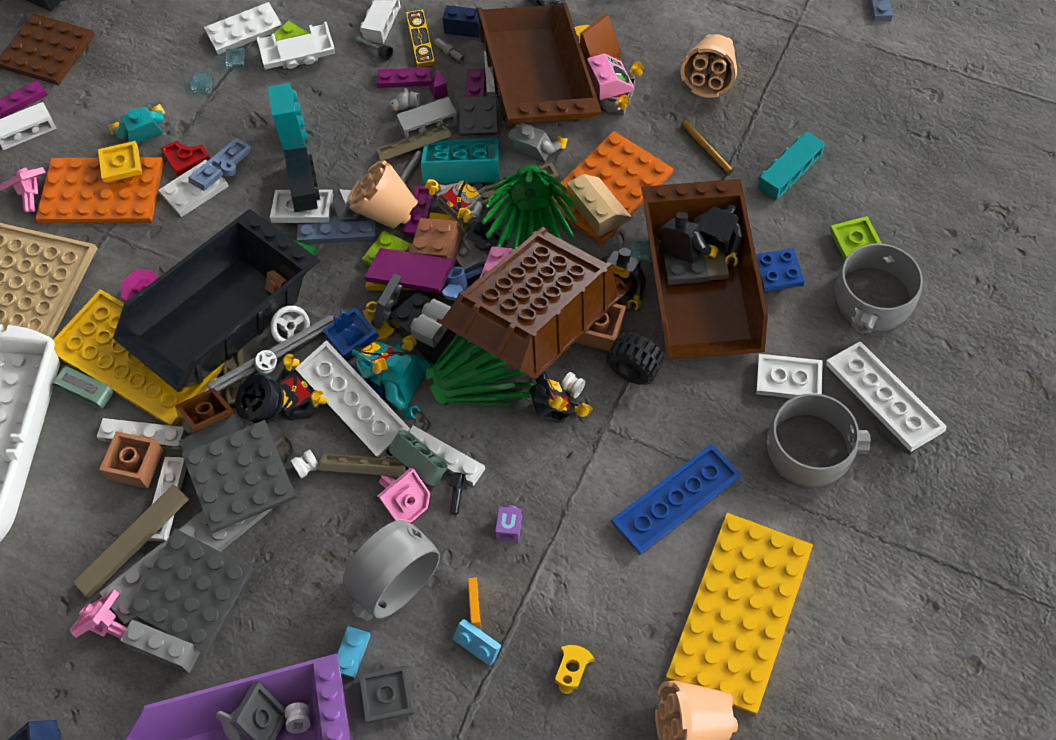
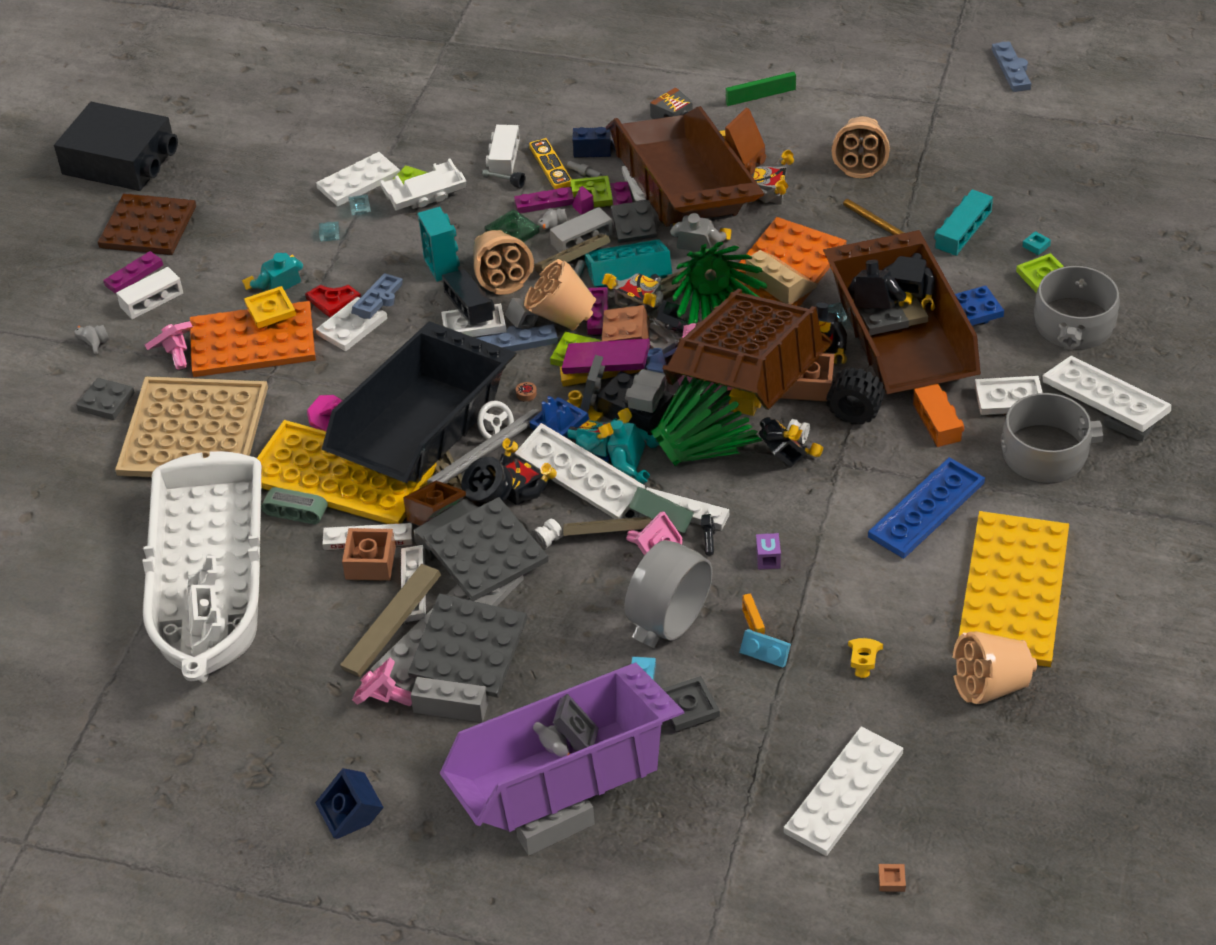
camera: 10 degrees left, 15 degrees down
white wheel [255,350,277,374] -> none
nougat plate [265,270,288,294] -> none
white wheel [285,702,311,734] -> none
bright pink slope [587,53,635,100] -> none
none -> light nougat cone [473,230,534,295]
none -> clear green plate [485,209,540,242]
none -> nougat tile [516,382,537,401]
none -> lime plate [570,176,613,207]
none -> orange brick [913,384,964,447]
none -> teal plate [1022,231,1051,255]

